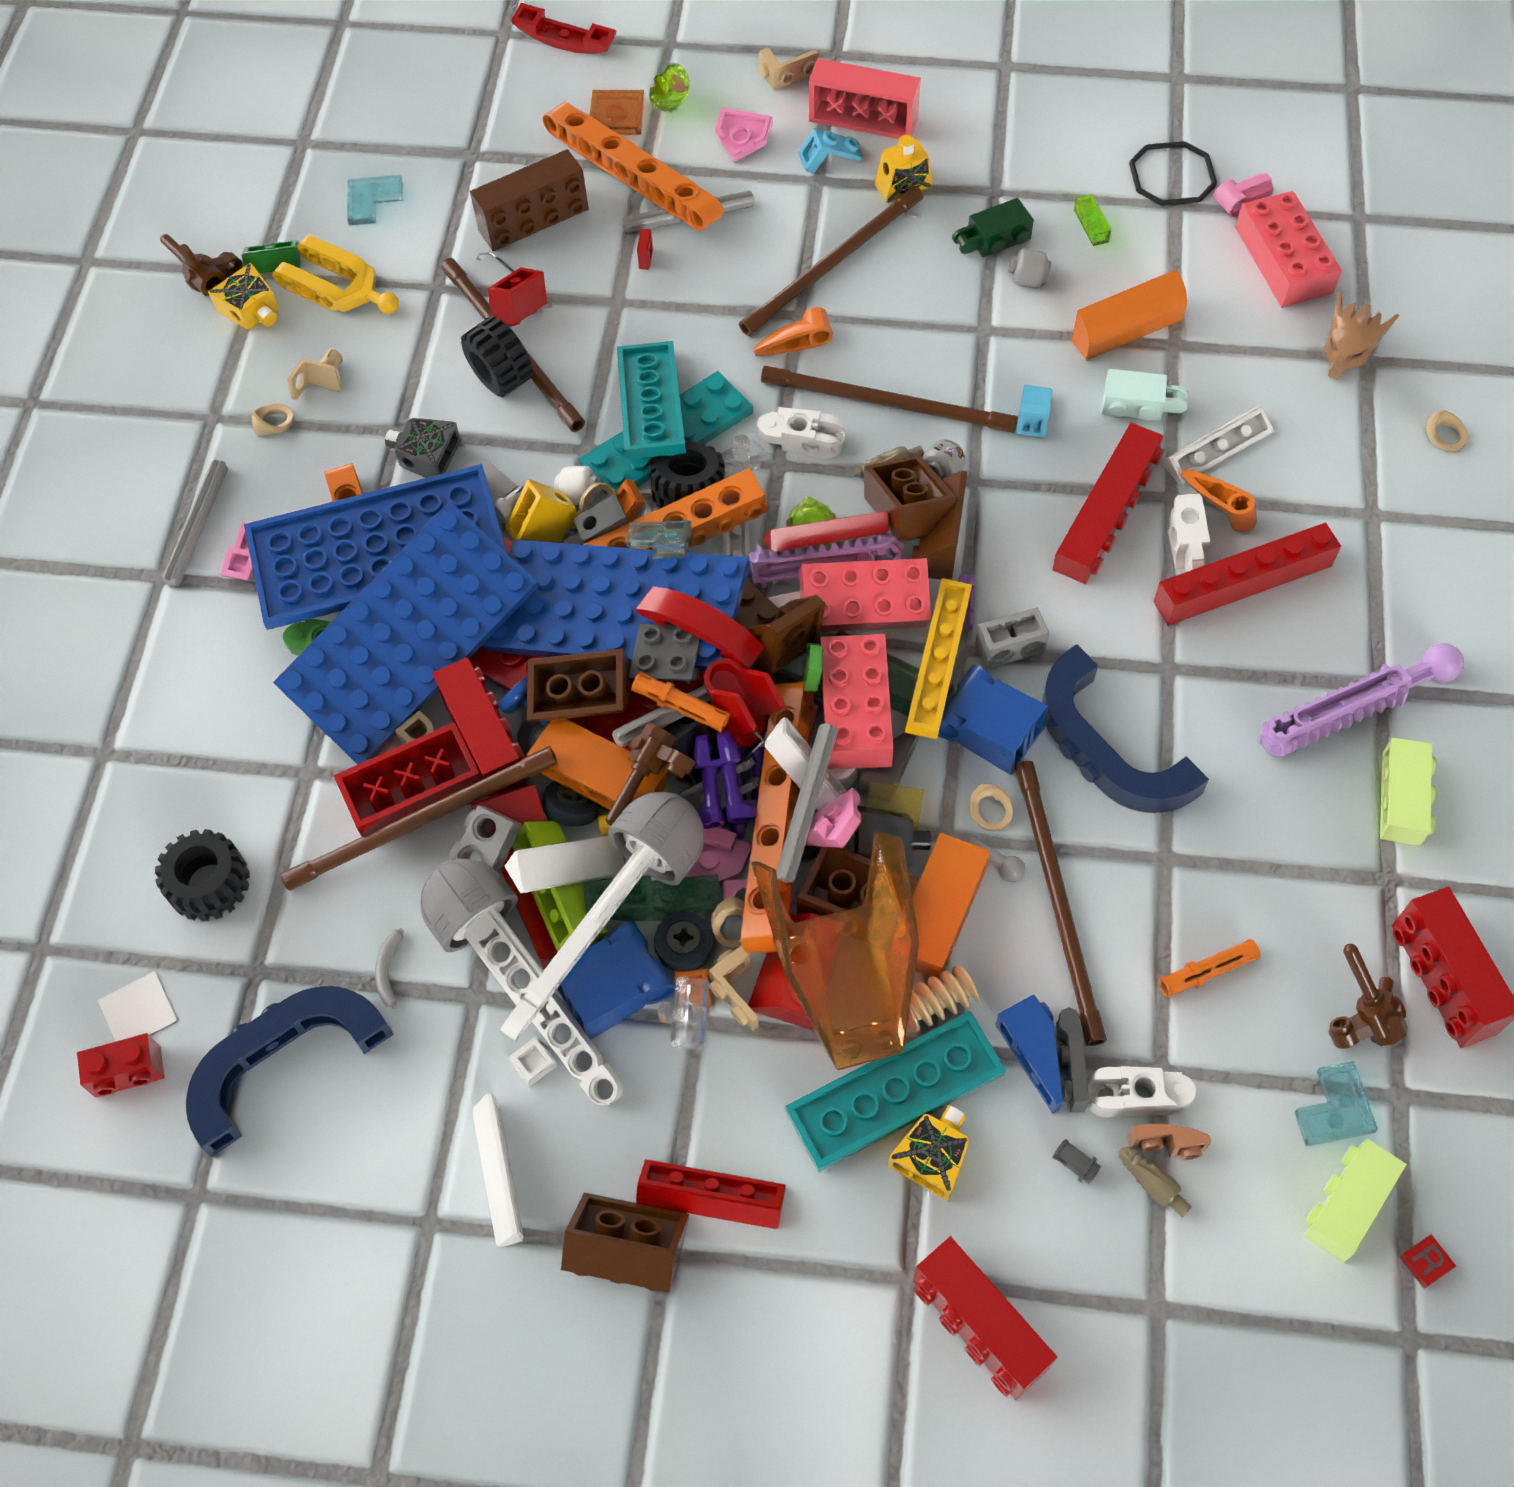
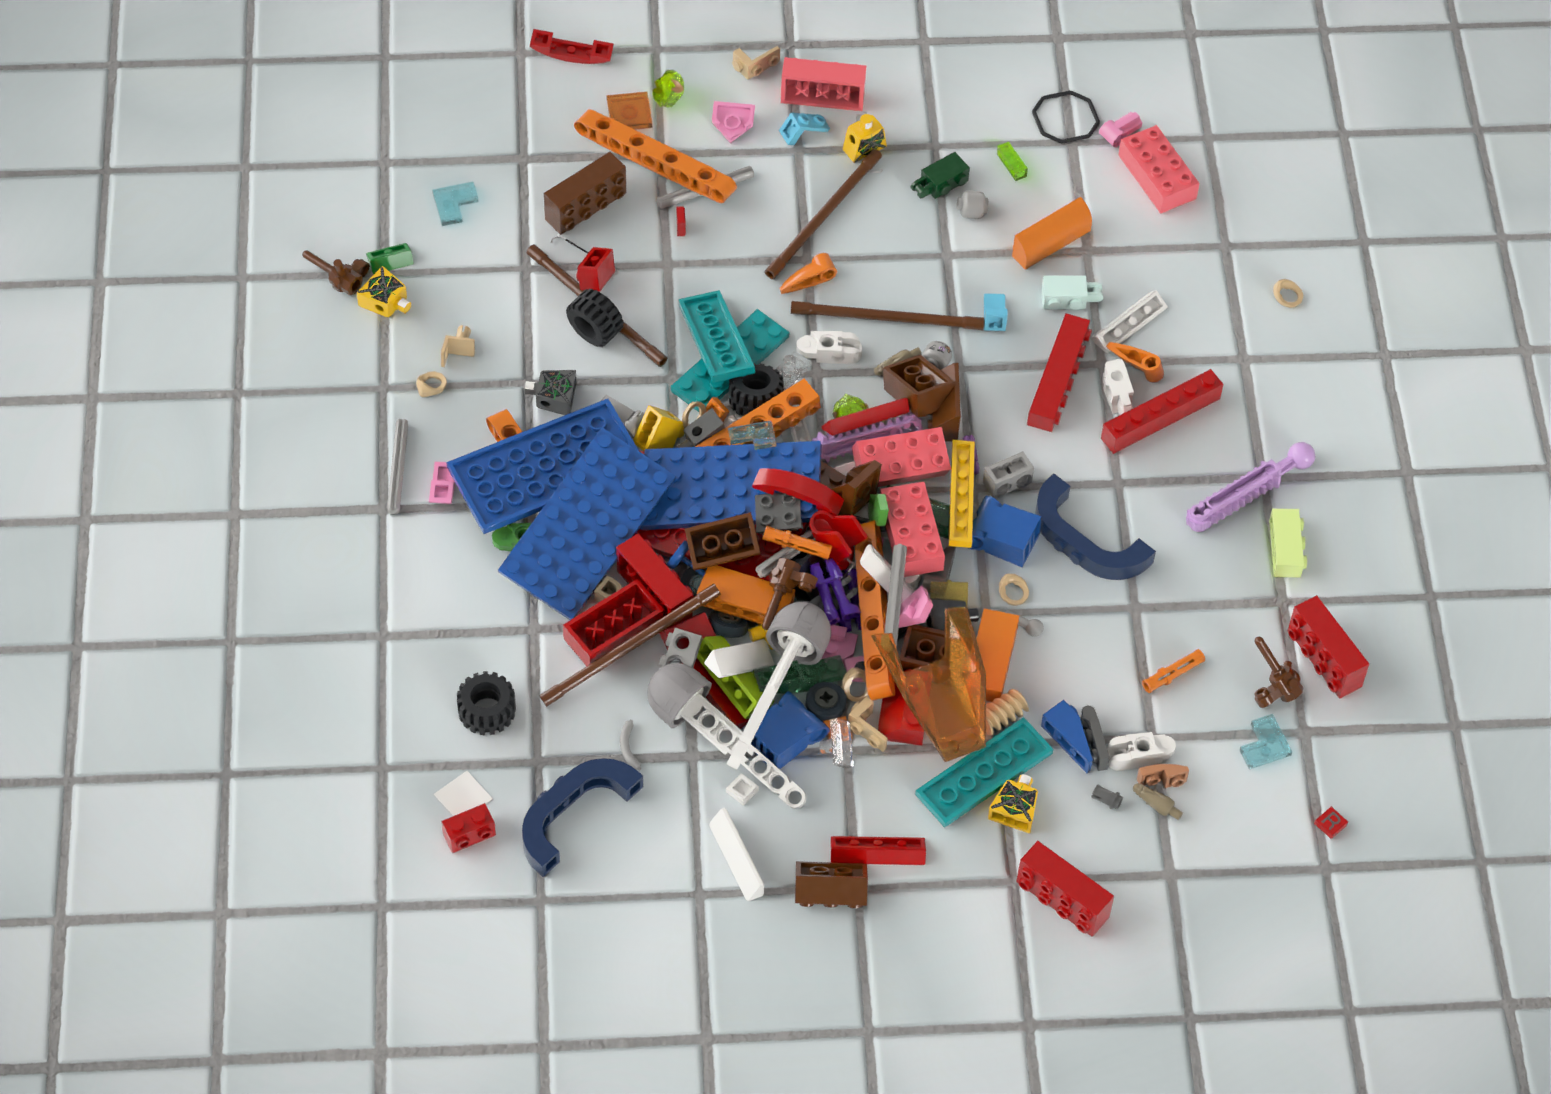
camera: 15 degrees left, 5 degrees down
yellow piece [272,235,399,314] -> none
white head [554,466,601,505] -> none
reddish brown piece [1015,761,1107,1046] -> none
yellowish green brick [1304,1139,1407,1263] -> none
medium nougat piece [1324,292,1400,380] -> none

